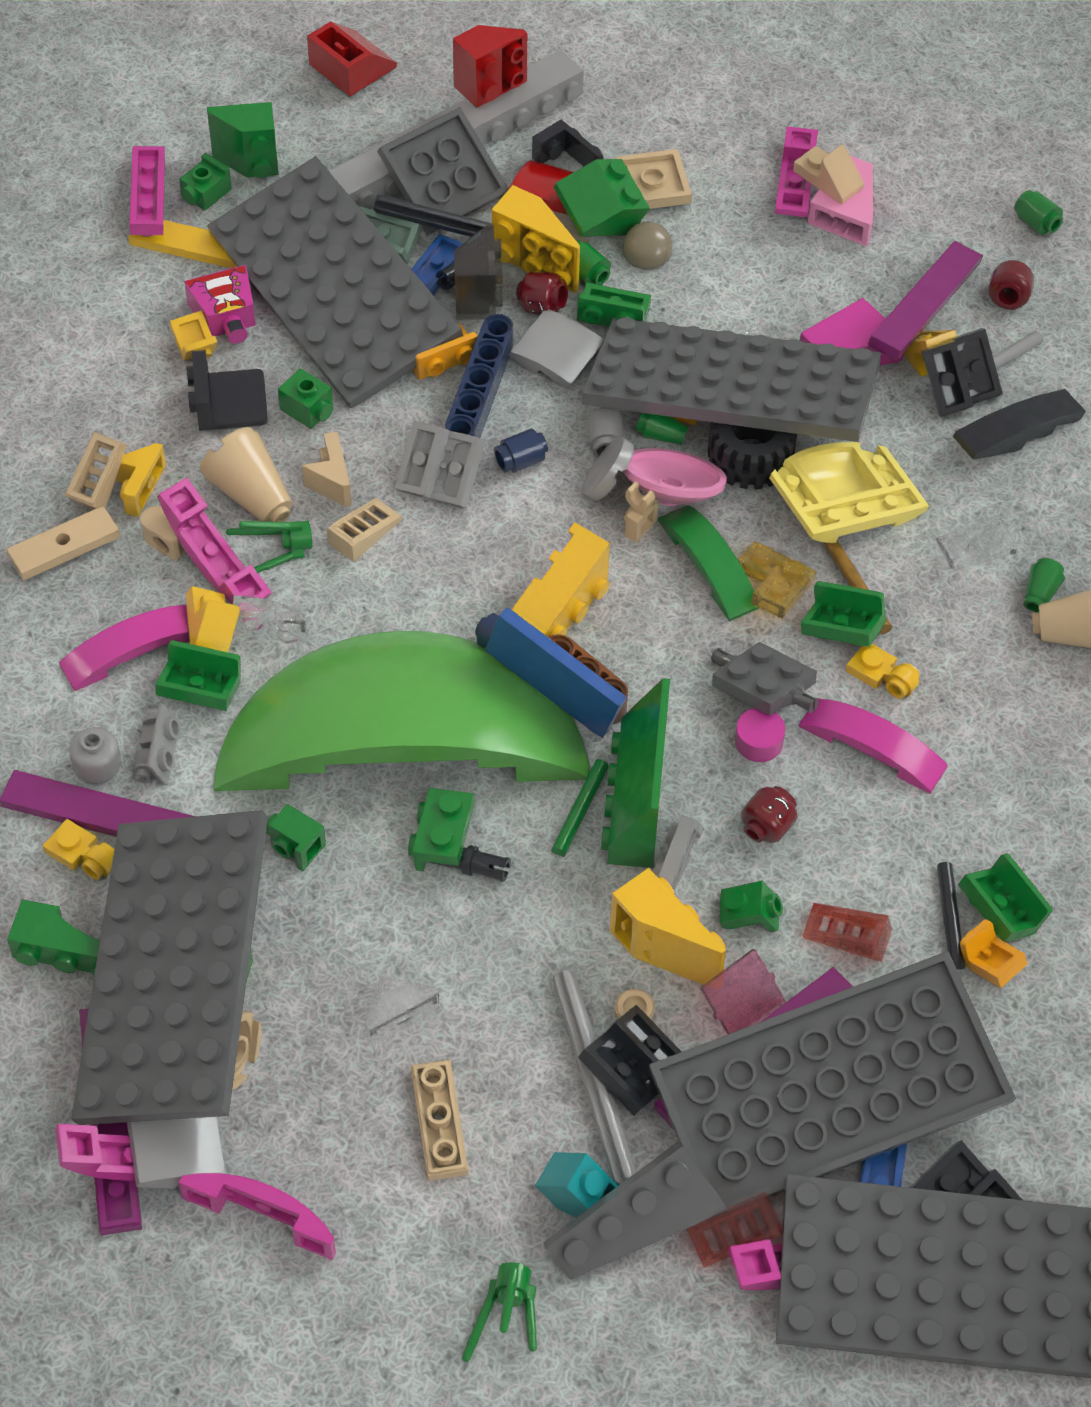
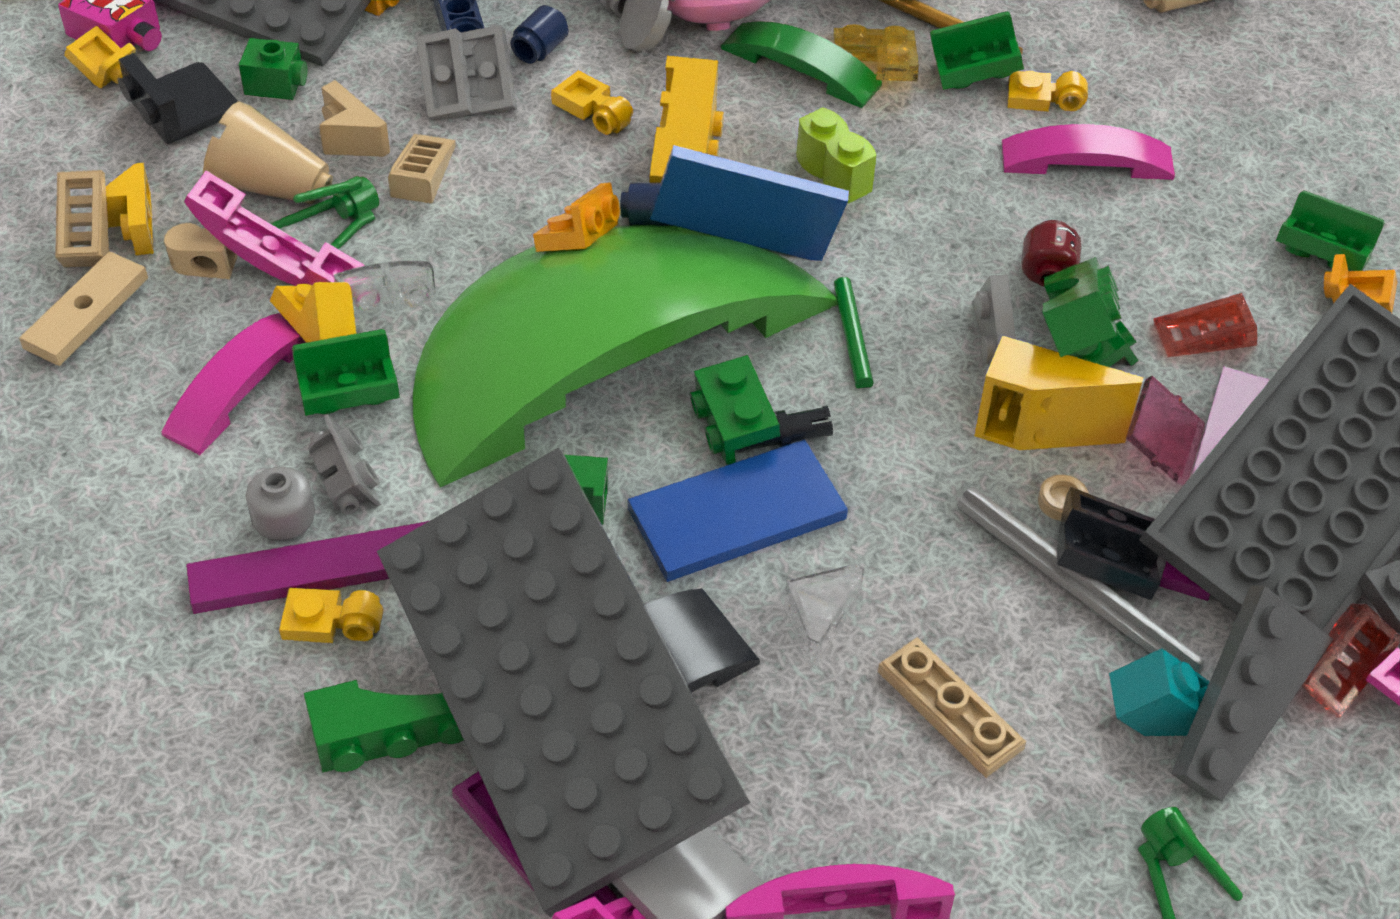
camera: 30 degrees left, 5 degrees down
green slope [601,678,670,868] -> none
tan plate [624,481,658,543] -> none
dark grey plate [711,642,819,716] -> none
dark pink piece [735,708,785,762] -> none
black bar [937,862,965,969] -> none
none -> light orange bracket [533,182,620,252]
none -> yellow plate [551,70,633,135]
none -> blue tile [628,439,848,582]
none -> slope [644,588,760,692]
none -> lime brick [796,107,877,203]
none -> green arch [1042,257,1122,357]

